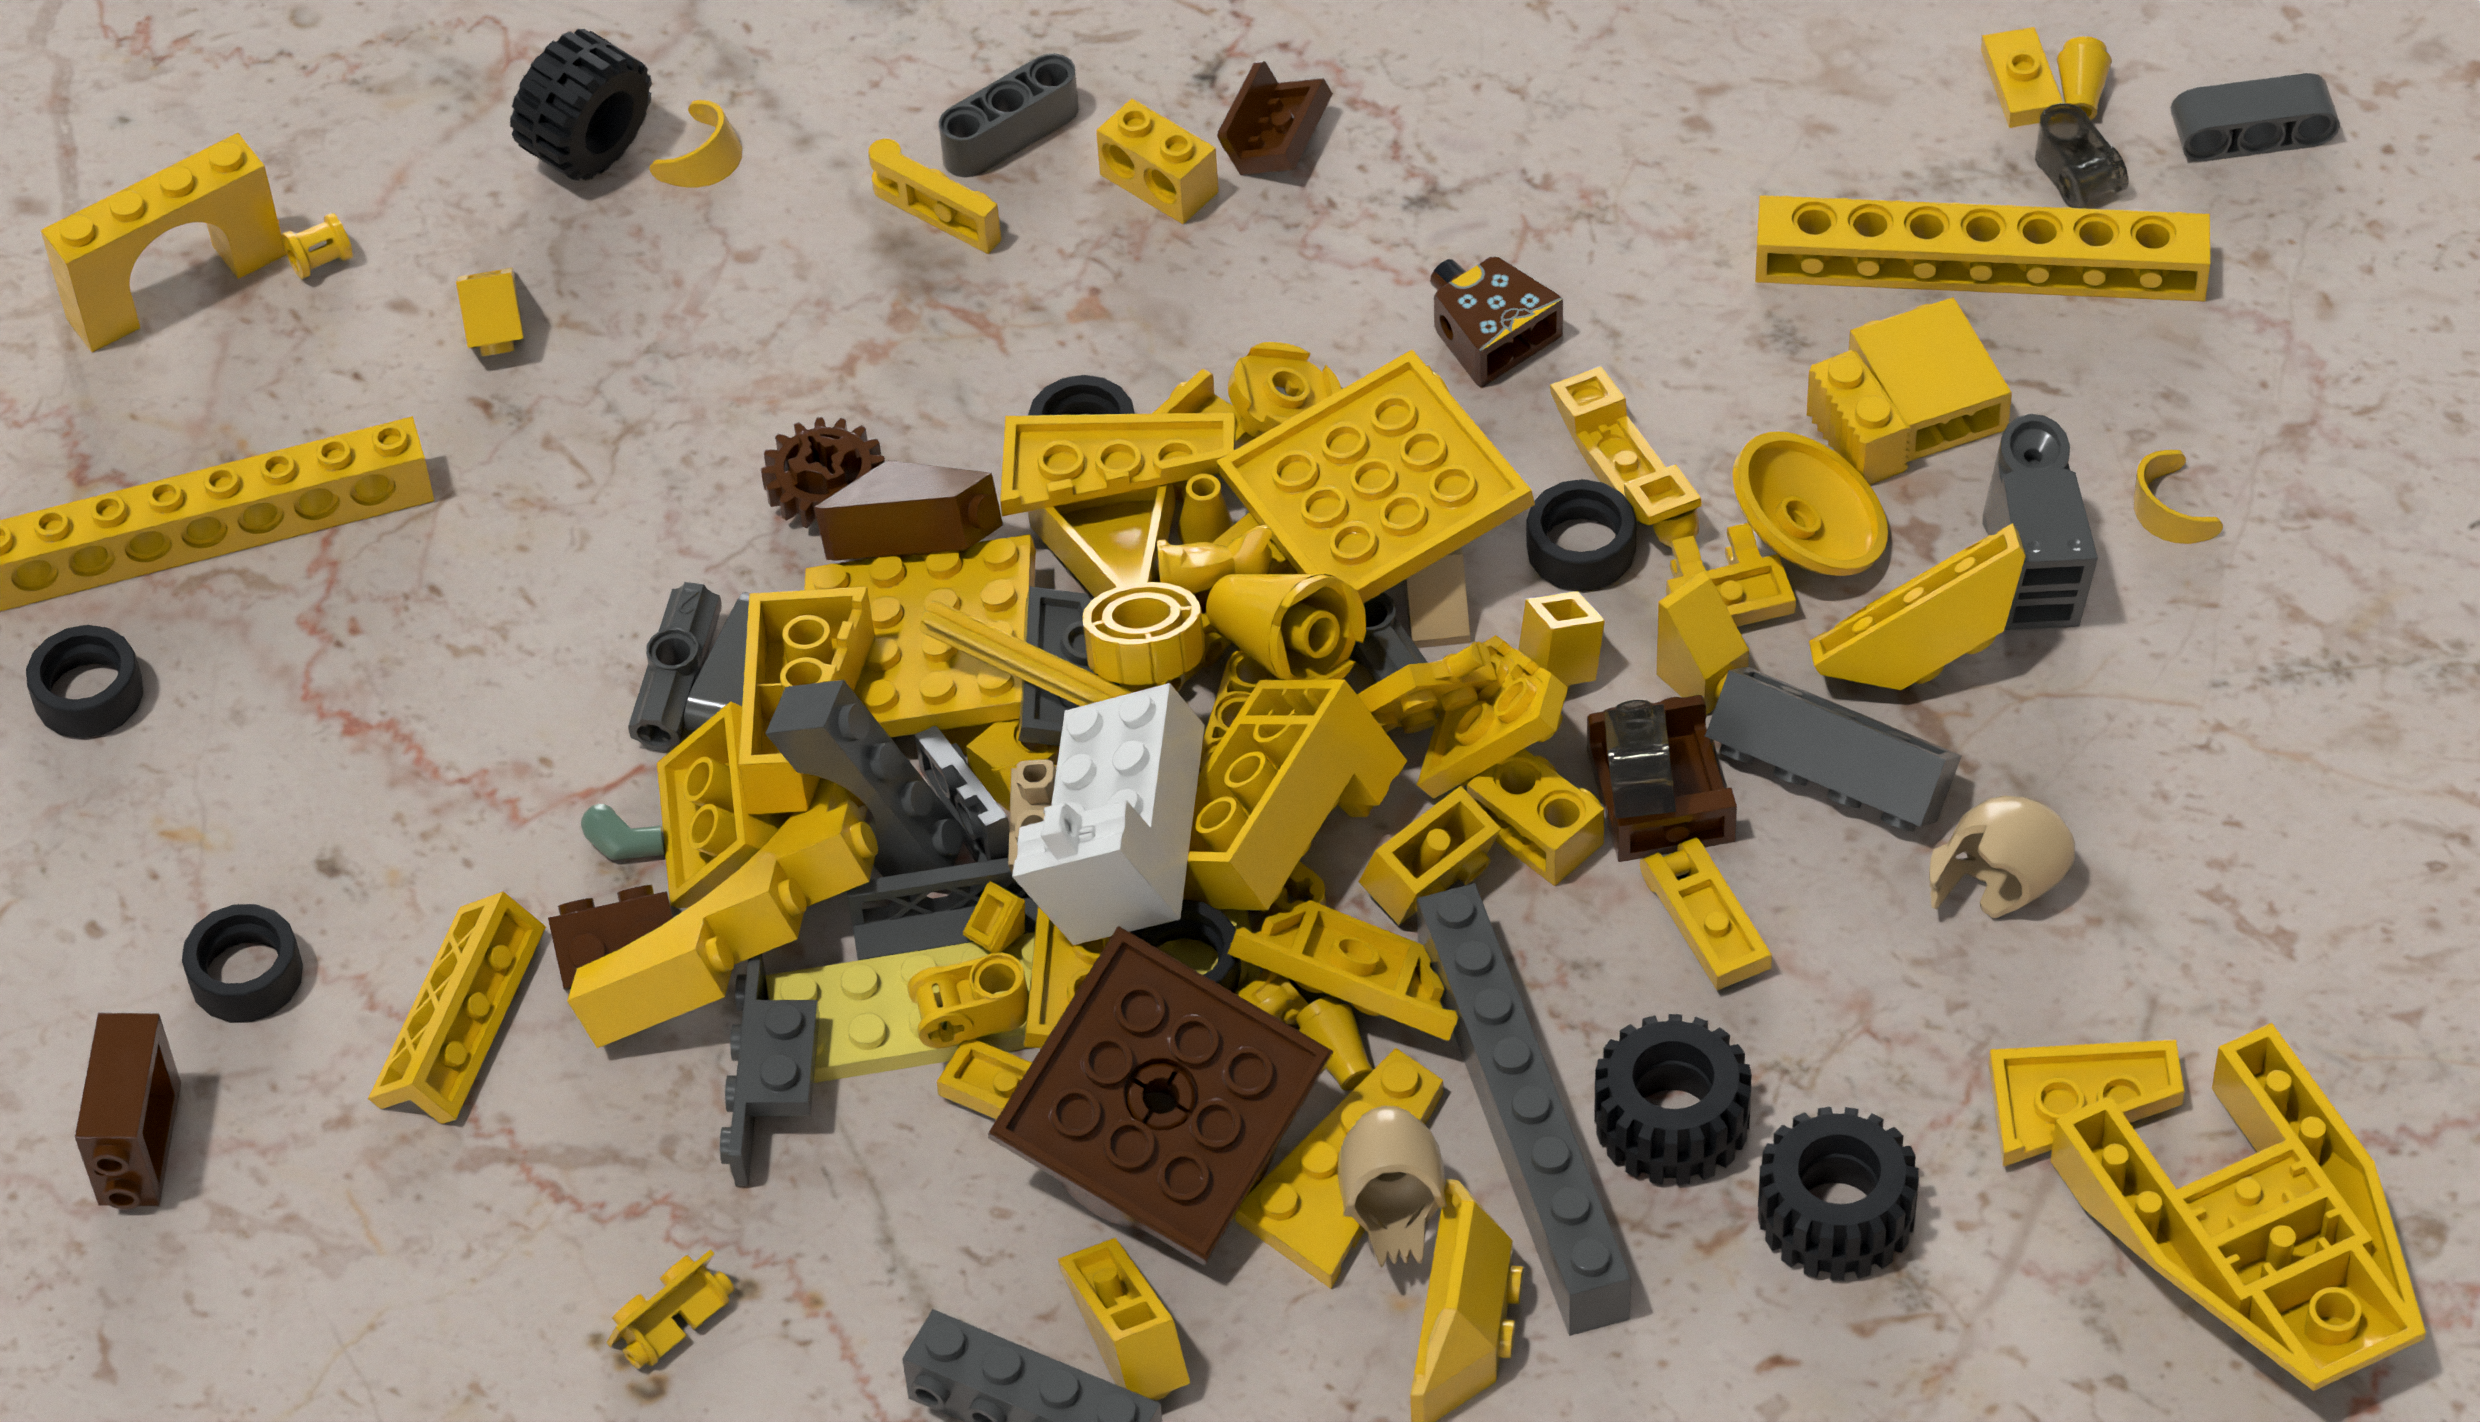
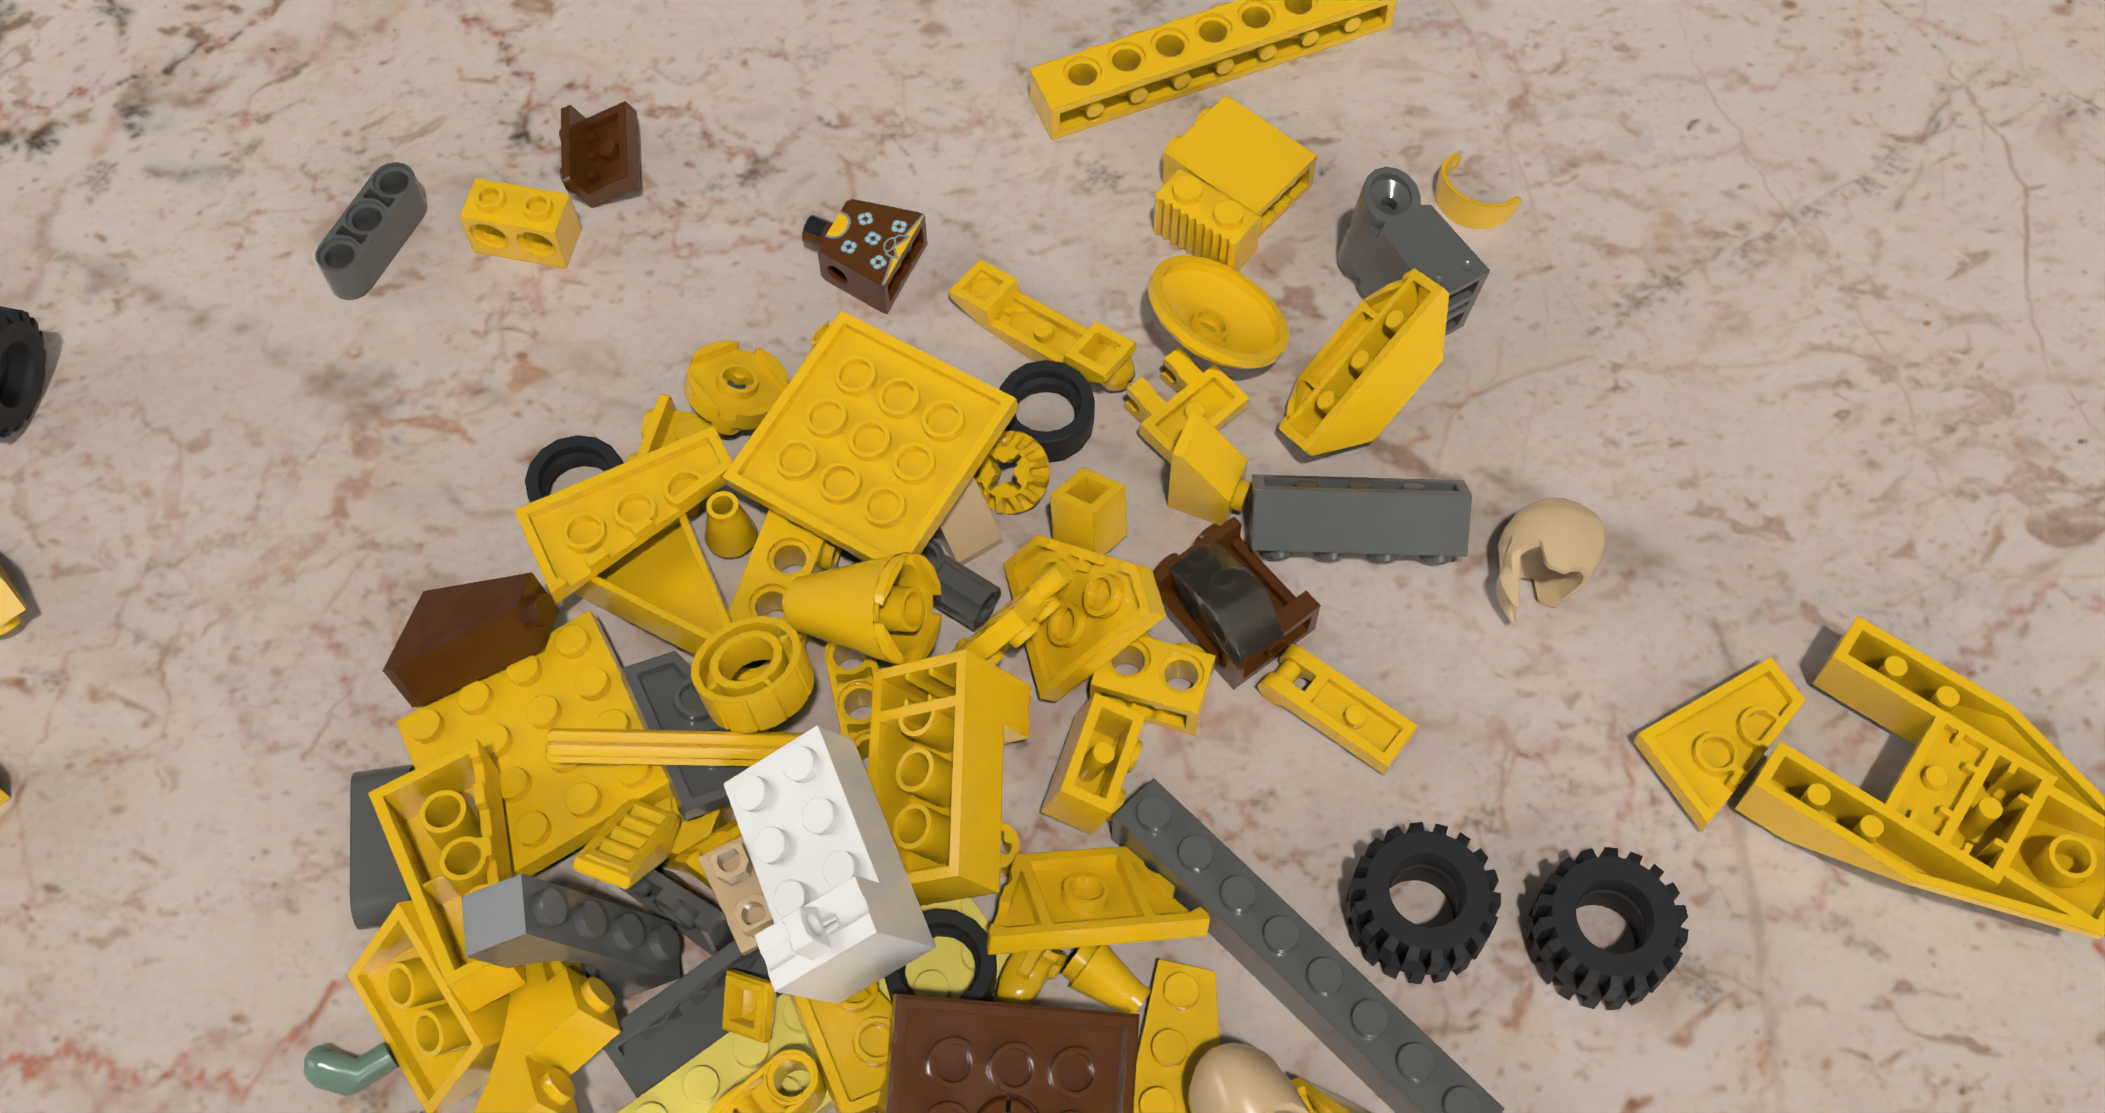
camera: 30 degrees left, 10 degrees up
dark grey piece [628,582,722,751] -> none
yellow helmet [649,100,742,188] -> none
reddish brown gear [761,417,885,528] -> none
yellow plate [868,139,1001,254] -> none
yellow animal [1157,525,1272,594] -> none
none -> yellow slope [572,799,680,890]
none -> yellow gear [974,431,1050,514]

